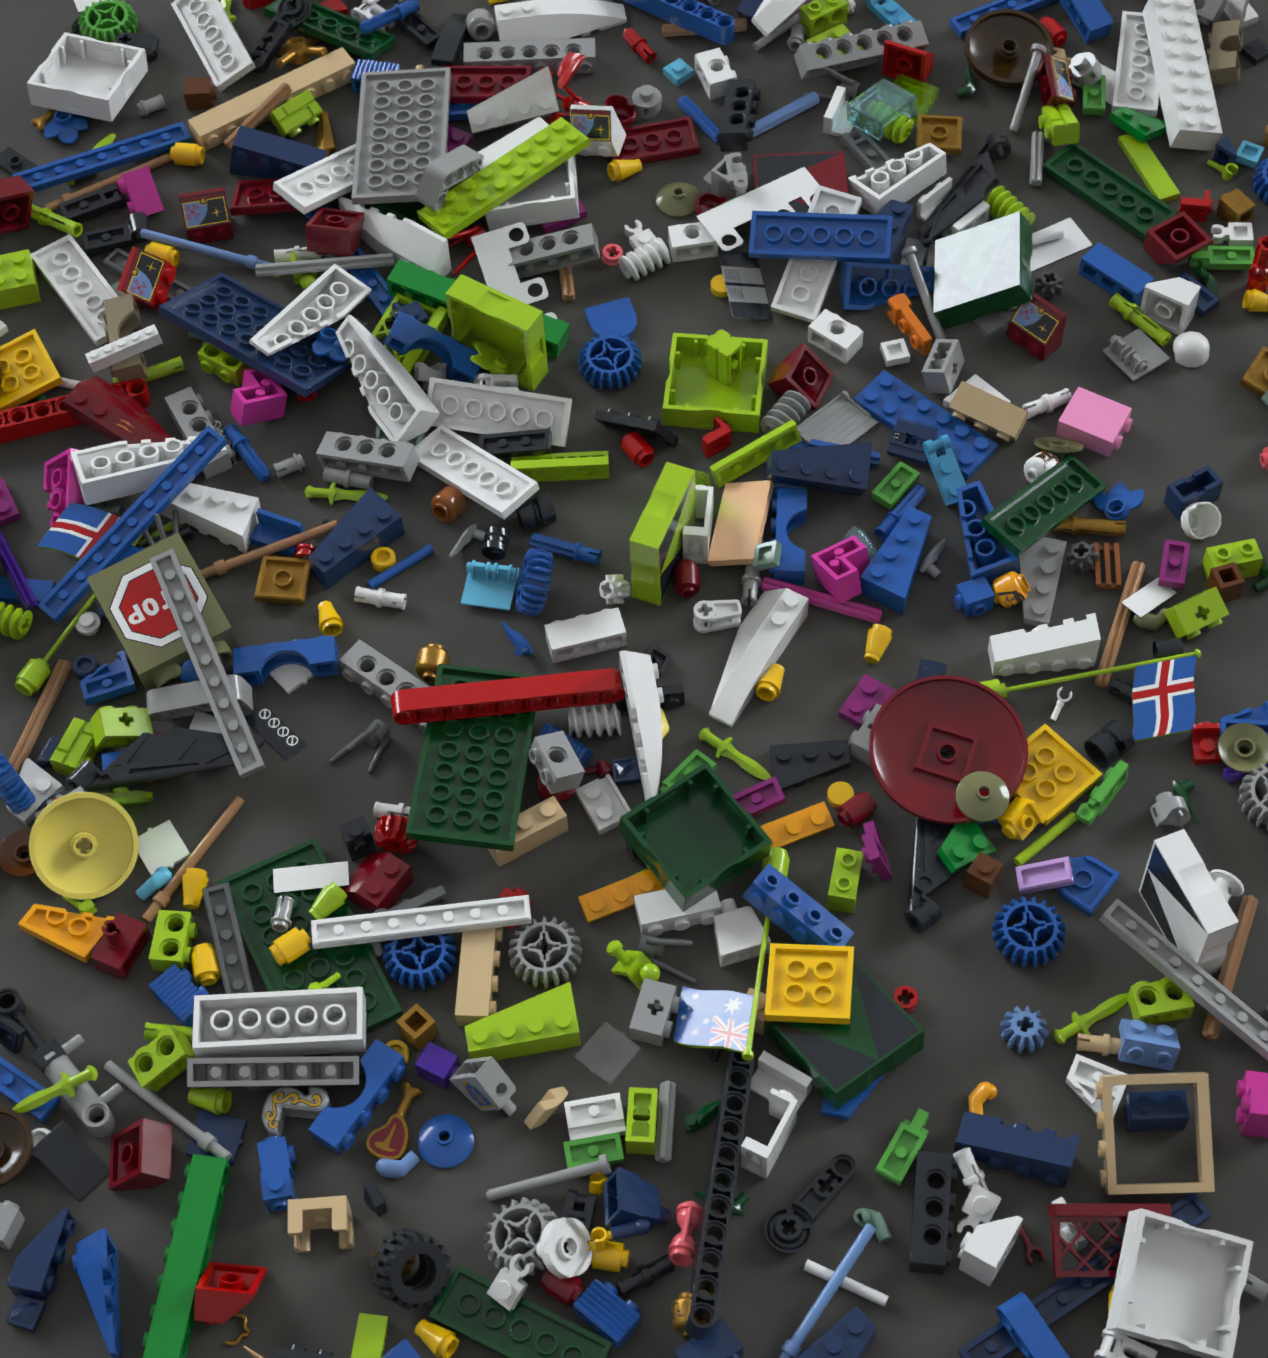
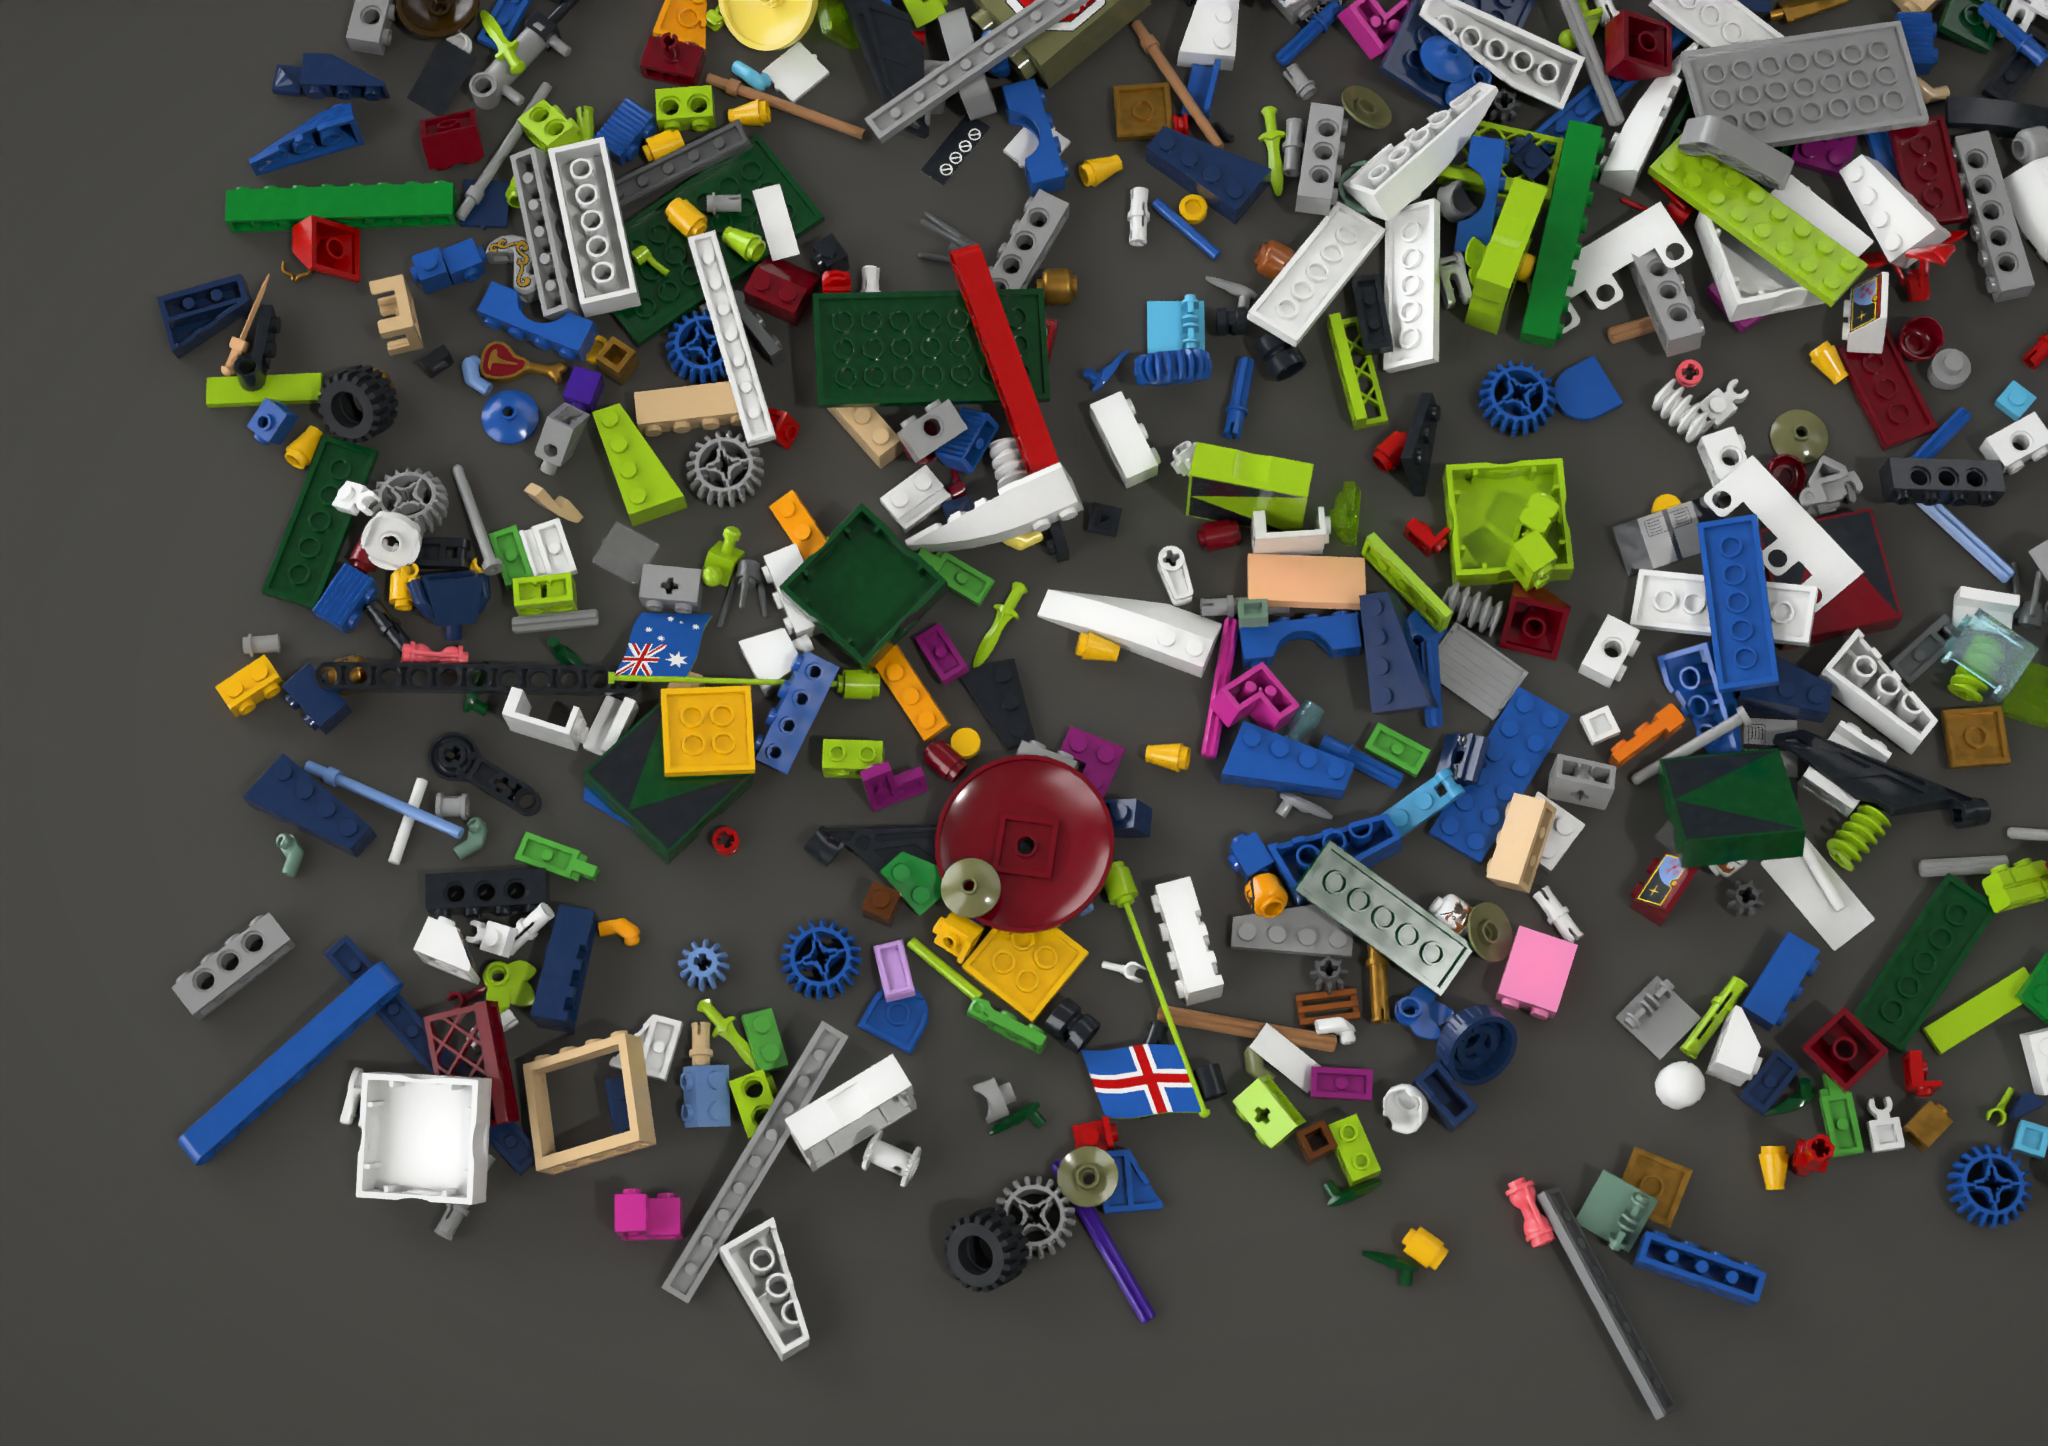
camera: 80 degrees right, 15 degrees up
medium nougat axle [1202,895,1258,1041] -> none
none -> light grey bush [435,793,470,820]
none -> lime plate [483,960,537,1015]
none -> bright green plate [741,1008,789,1073]
none -> white arm [1315,1017,1356,1045]
none -> olive dish [1341,85,1392,129]
none -> blue dish [1420,35,1474,82]
none -> dark blue piece [1436,1004,1517,1086]
none -> lime brick [1506,529,1558,592]

